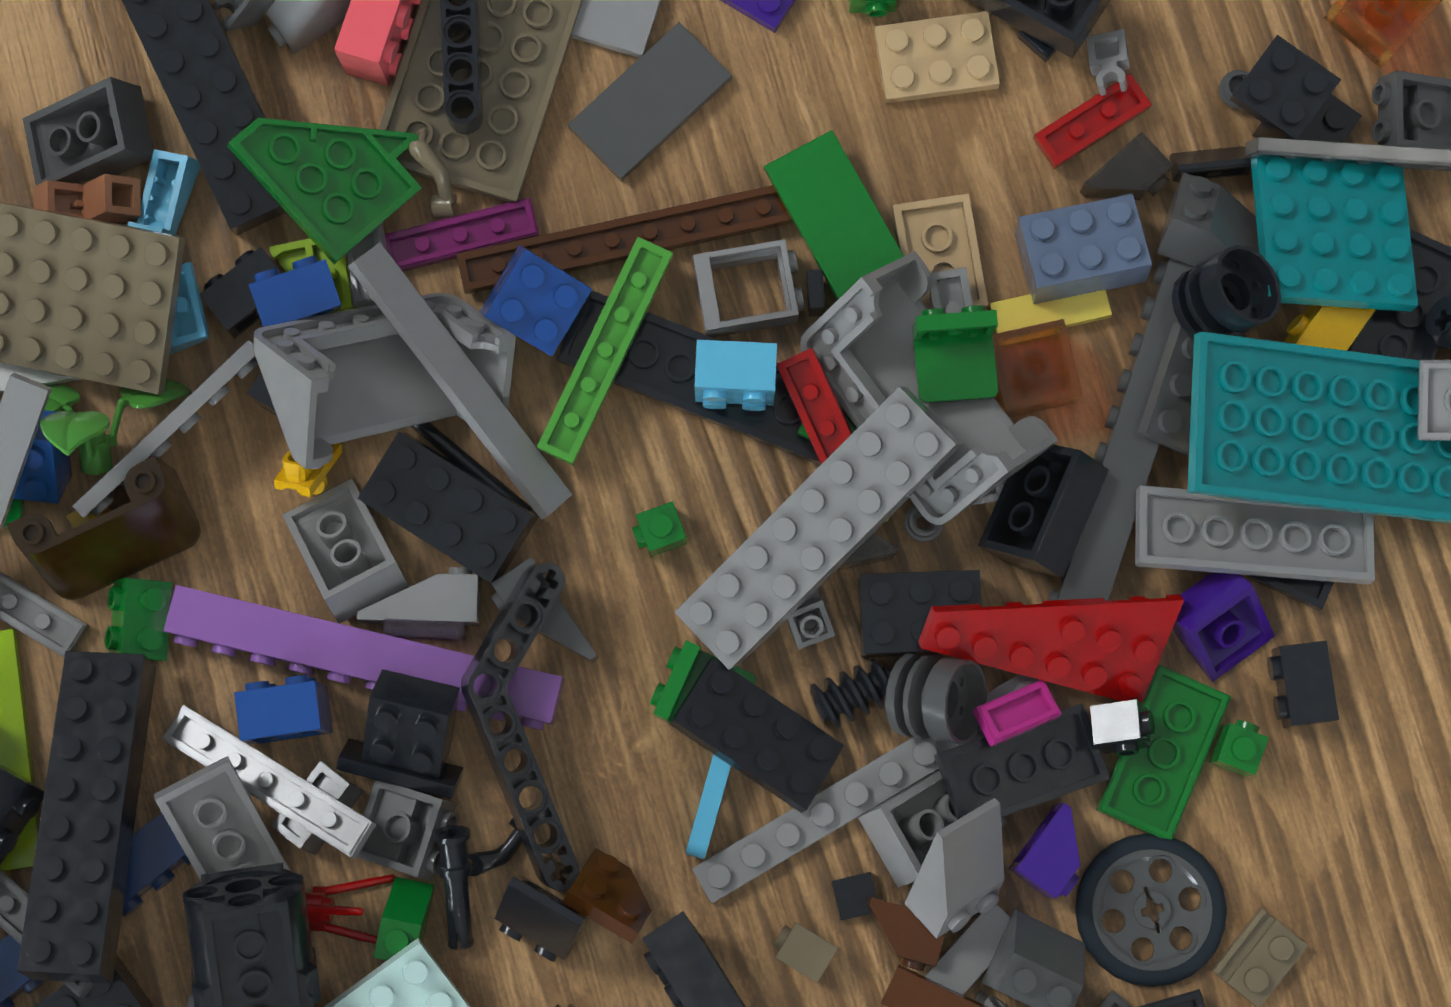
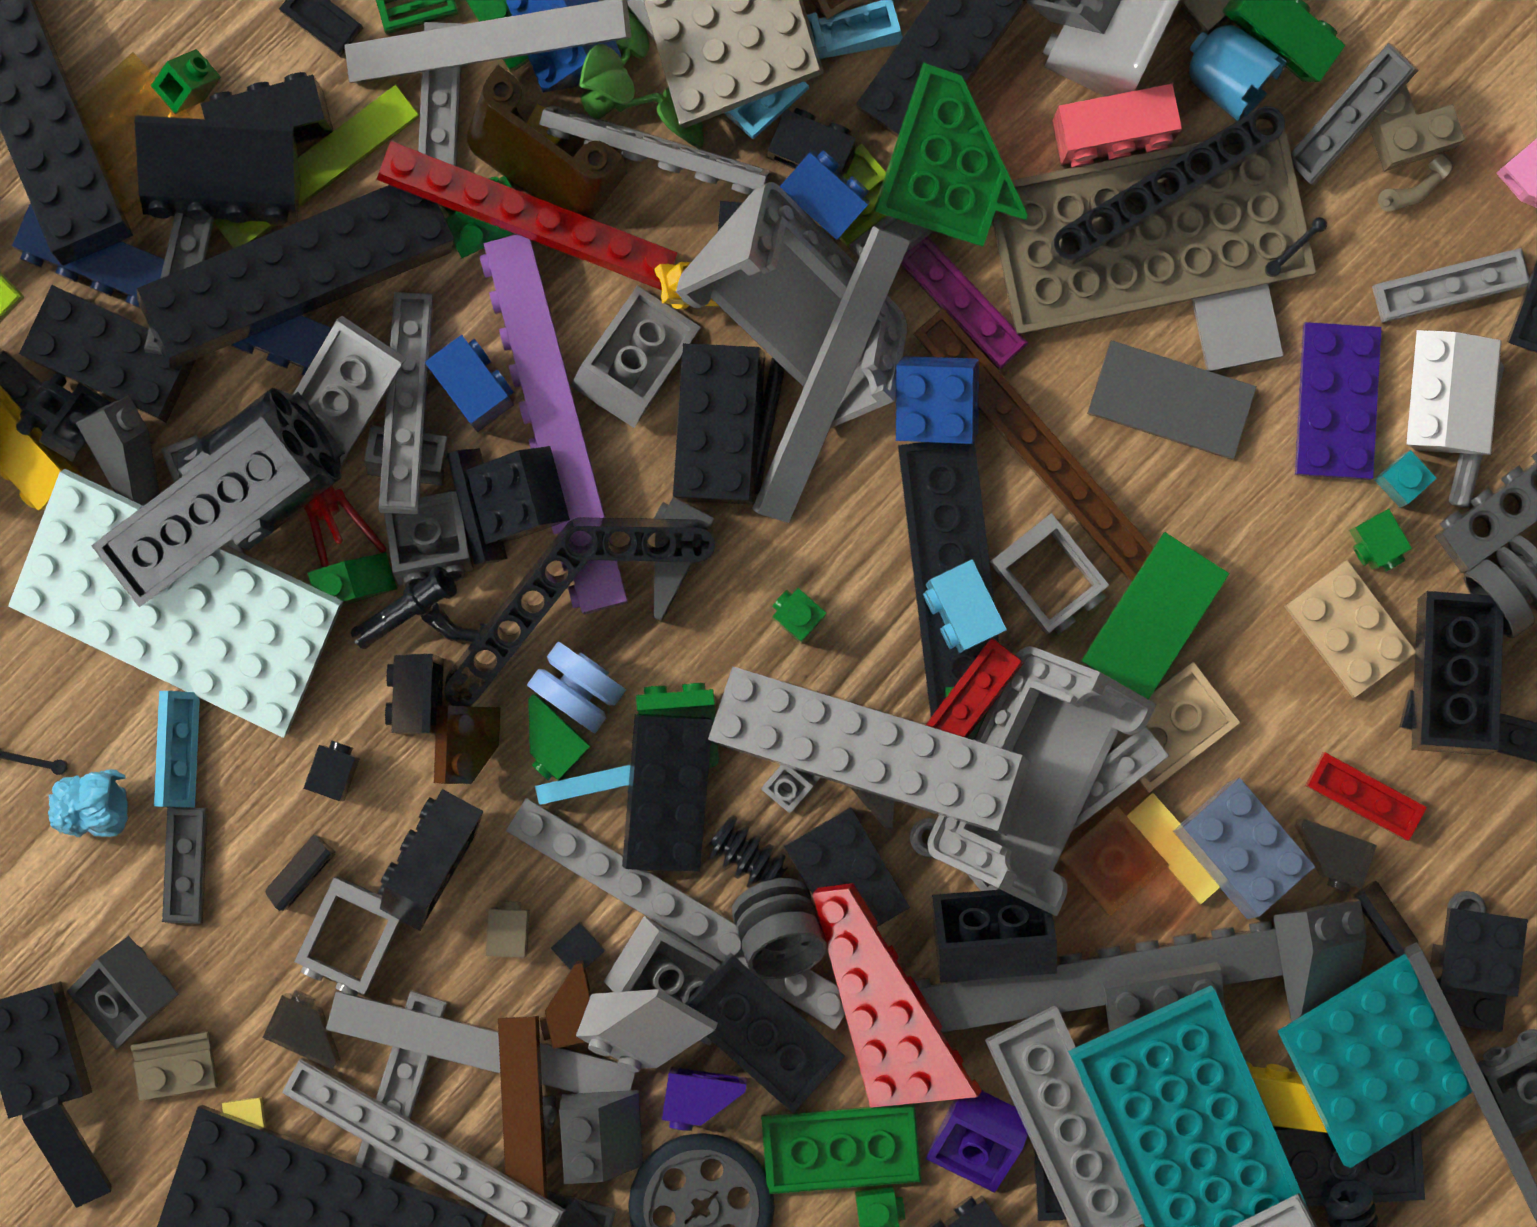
camera: 60 degrees right, 5 degrees up
light grey slope [357,567,482,626] -> none
clear purple tile [383,618,468,642] -> none
dark tan piece [409,128,457,218] -> none
bright green plate [537,237,673,466] -> none
black tile [806,269,825,317] -> none
green bracket [912,305,998,404] -> none
dark pink tile [972,680,1062,747] -> none
light grey plate [1086,29,1130,96] -> none
brick [1090,699,1155,756] -> none
black wheel [1171,245,1281,340] -> none
none -> red plate [376,141,677,290]
none -> light blue wheel [527,641,626,734]
none -> green slope [528,694,591,781]

